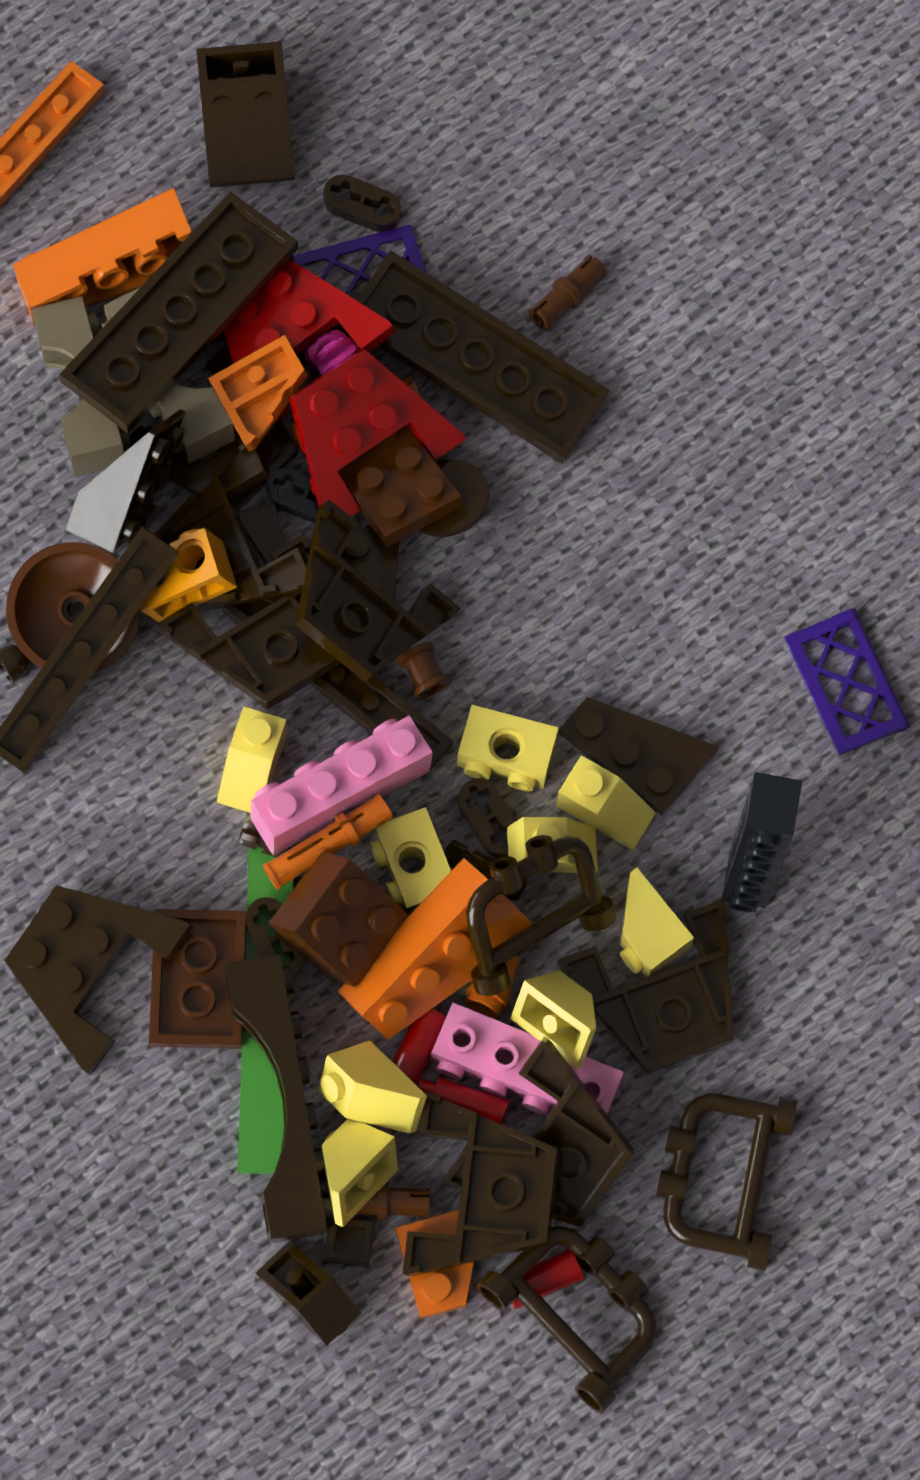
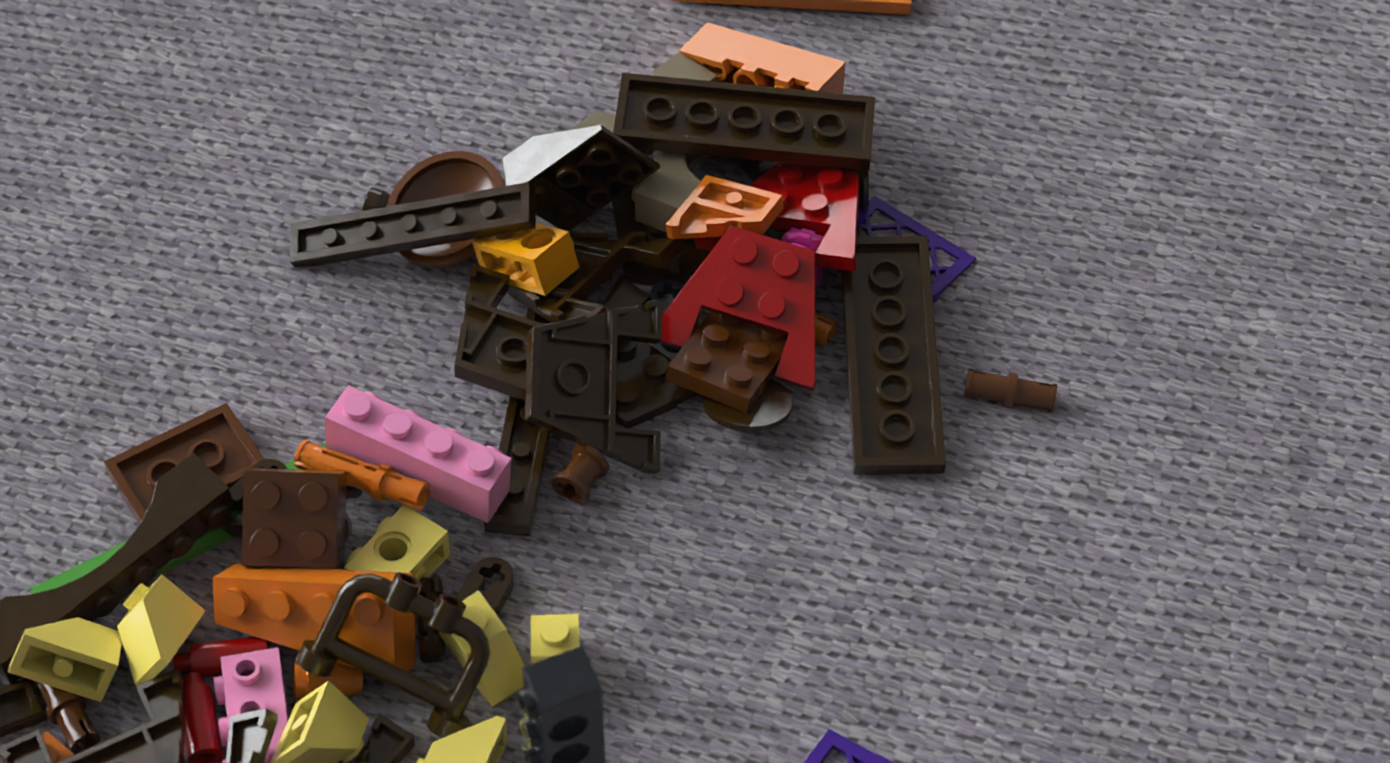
camera: 60 degrees right, 20 degrees down
dark brown wing [4,885,193,1075] -> none
dark brown slope [196,41,295,188] -> none
light yellow slope [217,706,288,813] -> none
dark brown beam [323,175,401,232] -> none
light yellow brick [457,705,559,792] -> none
dark brown wing [558,697,719,816] -> none

